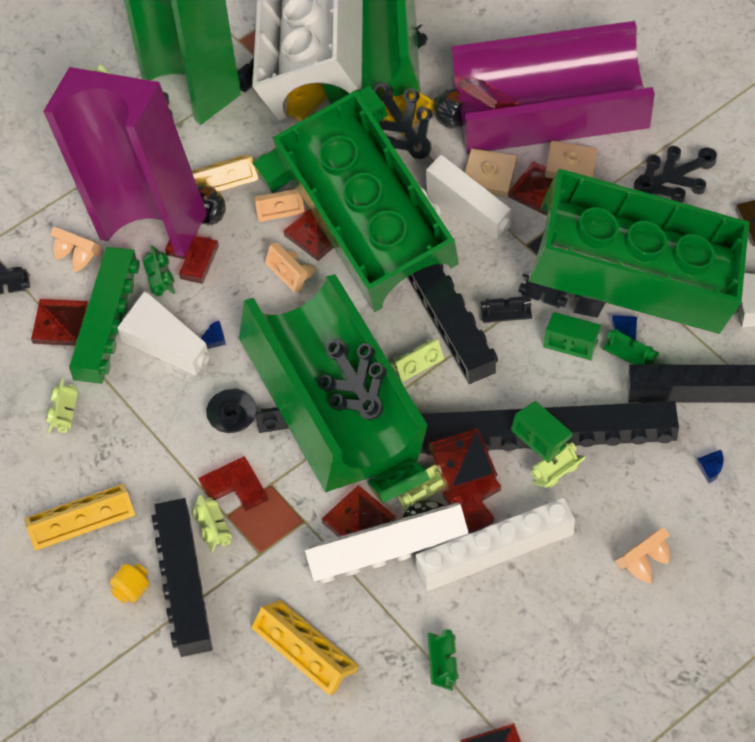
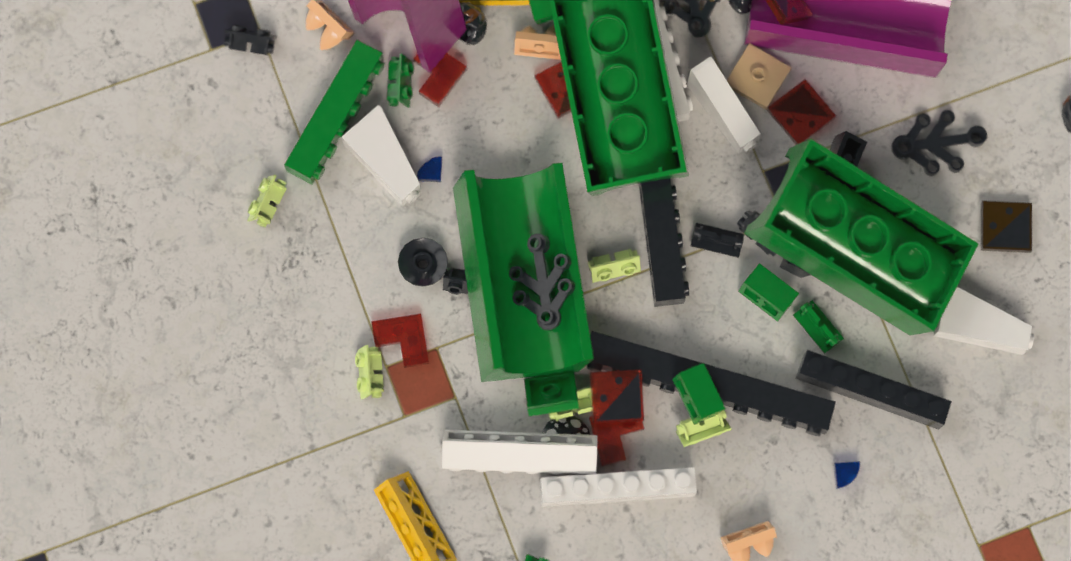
camera: 10 degrees right, 20 degrees up
yellow fence [24,483,135,551] -> none
clear red tile [31,299,88,346] -> none
yellow head [110,564,150,604] -> none
black brick [151,498,213,657] -> none
light nougat tile [265,242,316,293] -> none
clear red tile [321,485,396,537] -> none
tan plate [545,141,598,179] -> none
clear blue tile [612,315,637,340] -> none

